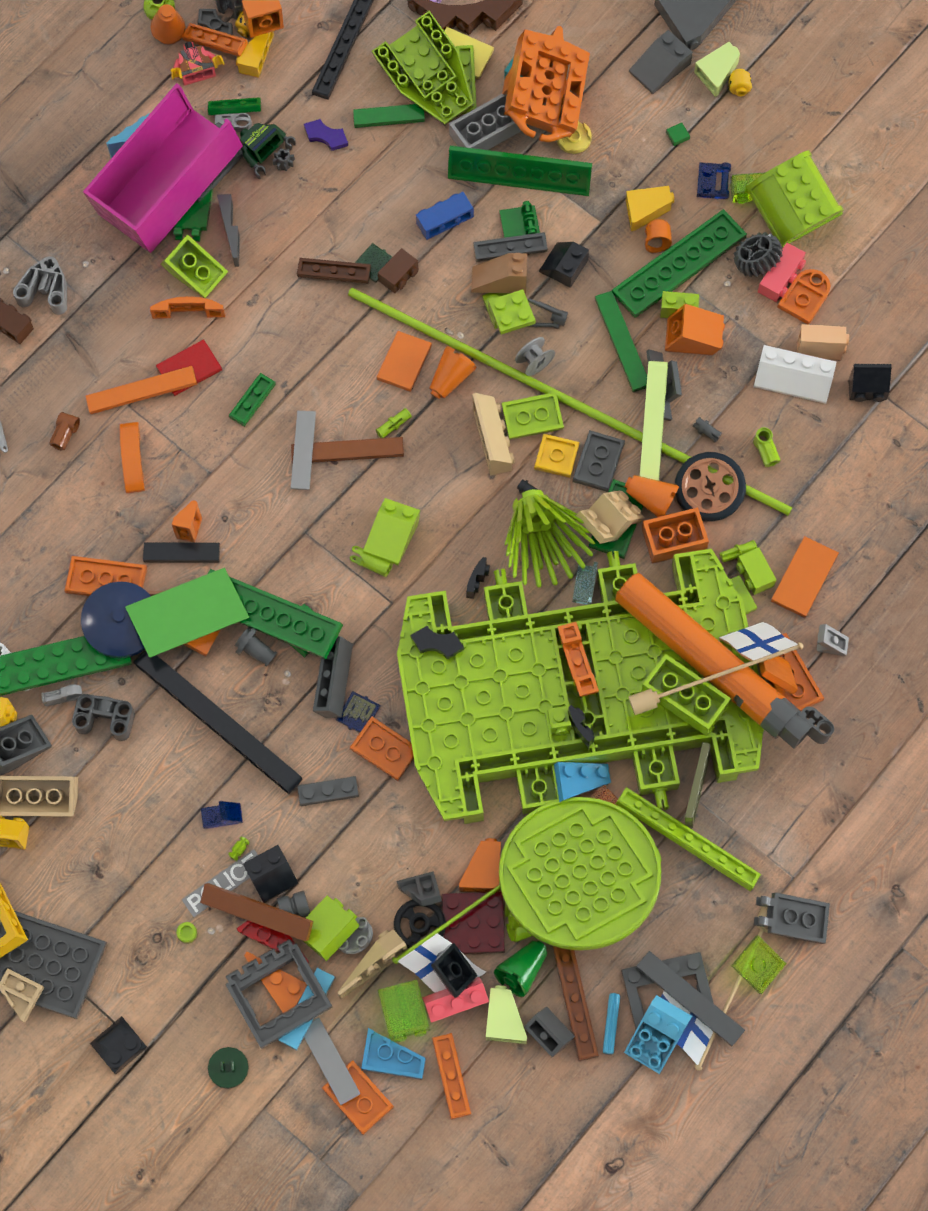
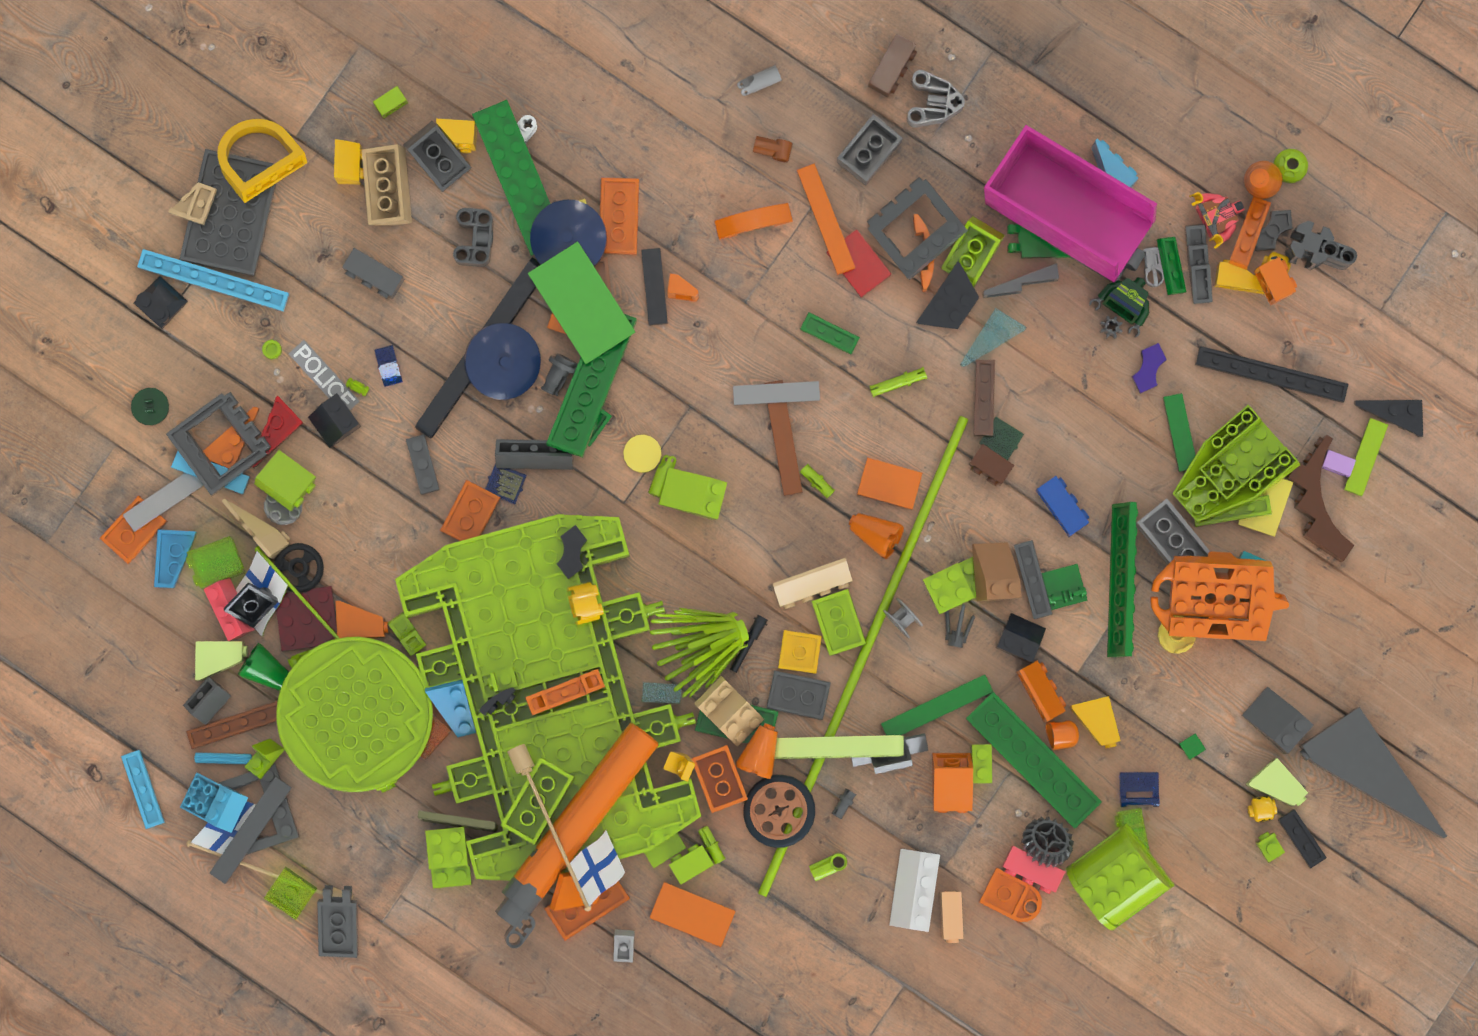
camera: 80 degrees right, 15 degrees up
light grey piece [41,684,83,706] -> none
dark orange tile [200,883,313,941] -> none
dark grey wheel [277,891,310,918] -> none
dark grey wing [397,871,442,907] -> none
orange tile [432,1033,471,1120] -> none
black slope [466,557,490,599] -> none
lime tile [615,787,761,892] -> none
black slope [848,364,892,402] -> none
none -> medium azure tile [121,750,165,829]
none -> medium azure plate [137,249,289,312]
none -> lime slope [245,739,284,779]
none -> dark grey brick [342,248,405,299]
none -> lime slope [388,612,426,656]
none -> lime bracket [425,827,472,889]
none -> dark blue dish [464,323,541,400]
none -> yellow brick [567,582,604,625]
none -> light yellow tile [623,435,662,473]
none -> yellow slope [663,752,695,782]
none -> dark grey brick [837,114,903,186]
none -> dark grey hinge [867,177,968,280]
none -> lime pin [869,367,927,397]
none -> black wing [916,262,979,329]
none -> clear light blue wing [960,308,1027,367]
none -> orange slope [1016,660,1066,723]
none -> dark grey slope [1185,224,1213,304]
none -> lime bracket [1256,831,1285,863]
none -> black tile [1278,809,1327,869]

